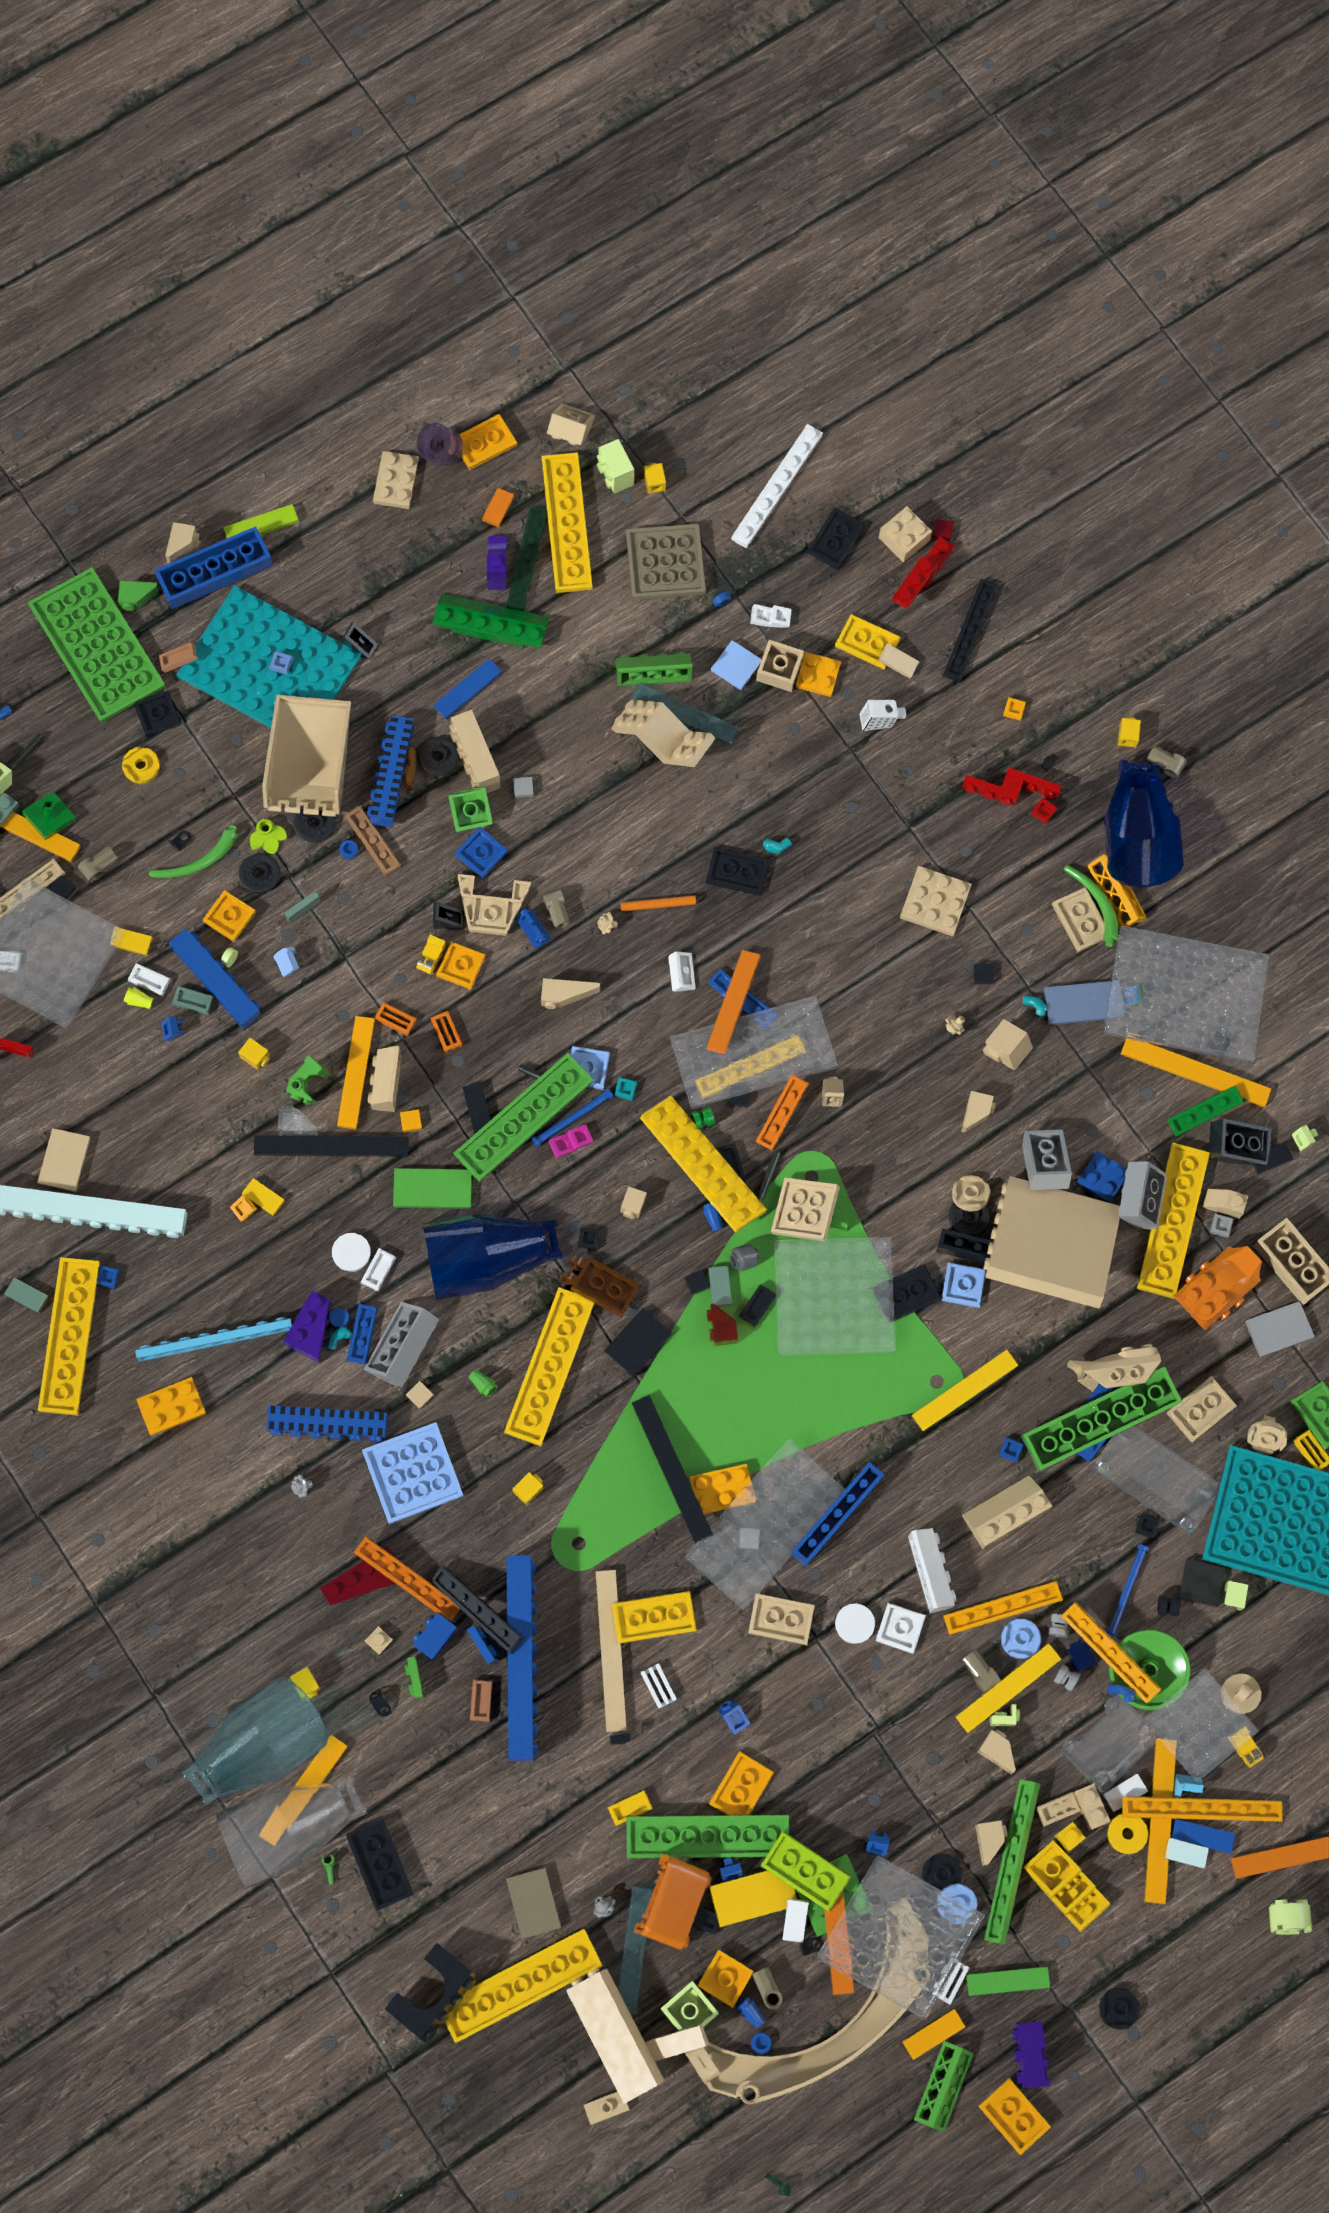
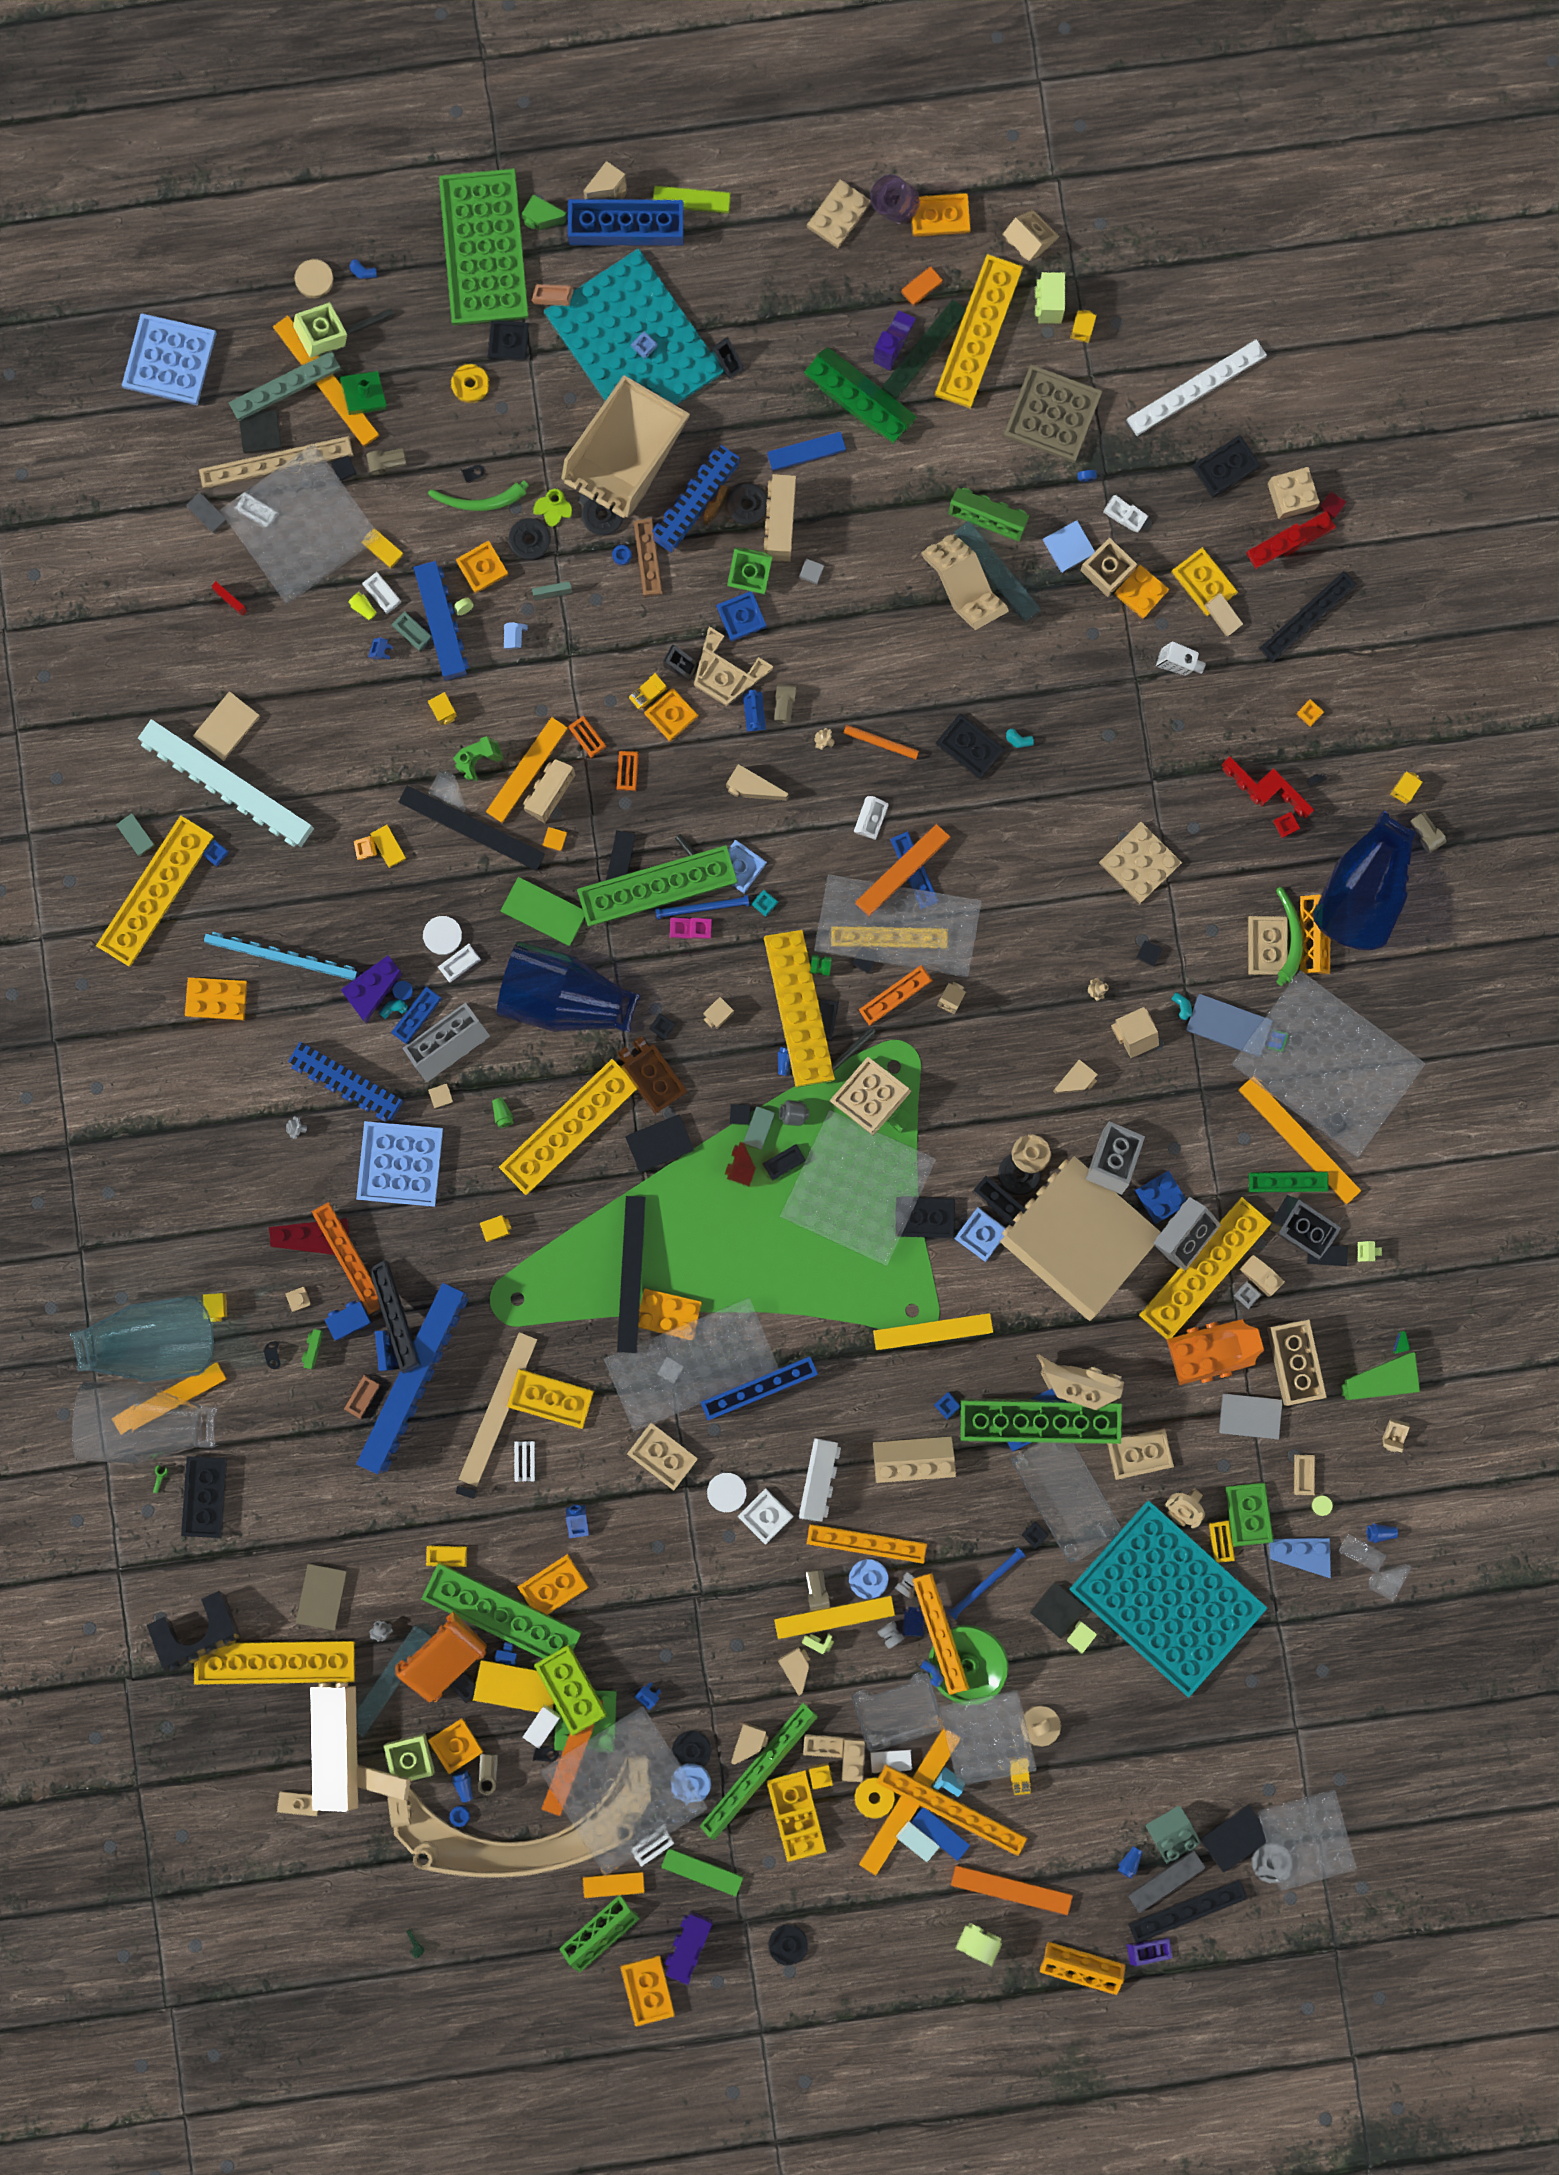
camera: 30 degrees right, 10 degrees up
black wheel [1157,1595,1180,1616] -> none

